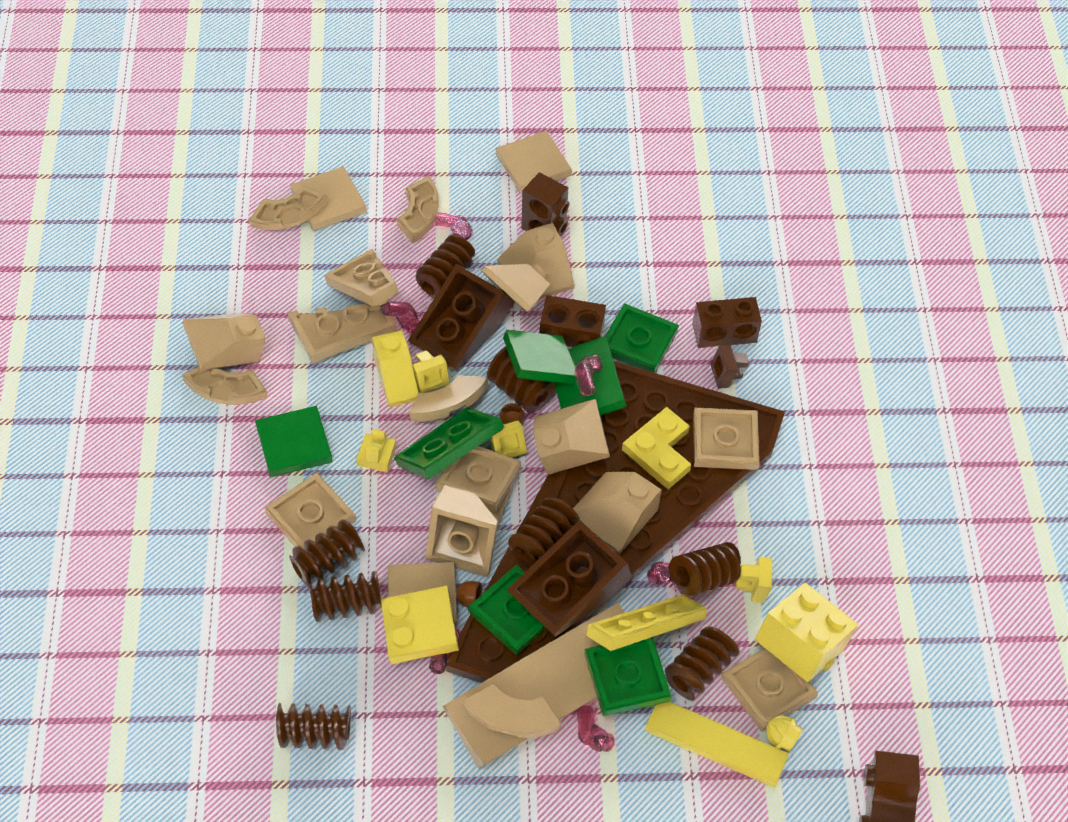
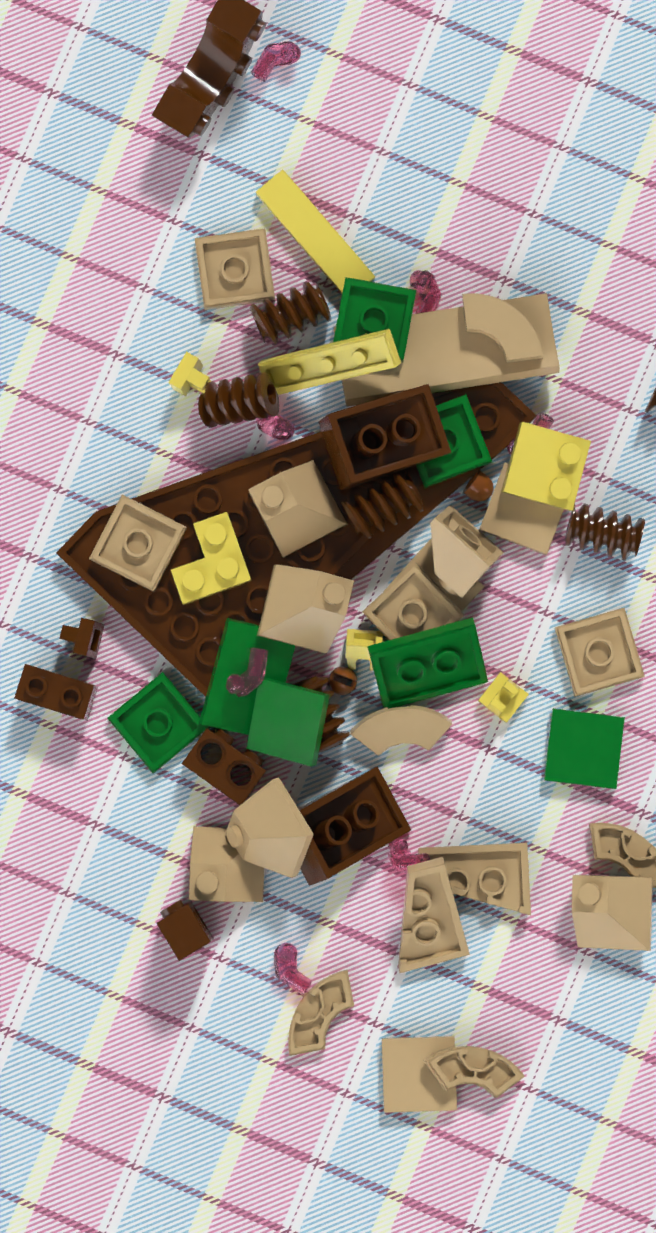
camera: 150 degrees left, 30 degrees up
reddish brown piece [289,519,365,588] -> none
light yellow slope [372,330,418,407] -> none
light yellow tile [413,350,449,393] -> none
reddish brown piece [415,234,475,298] -> none
tan tile [496,131,572,194] -> none
light yellow brick [754,583,859,682] -> none
light yellow plate [766,715,803,752] -> none

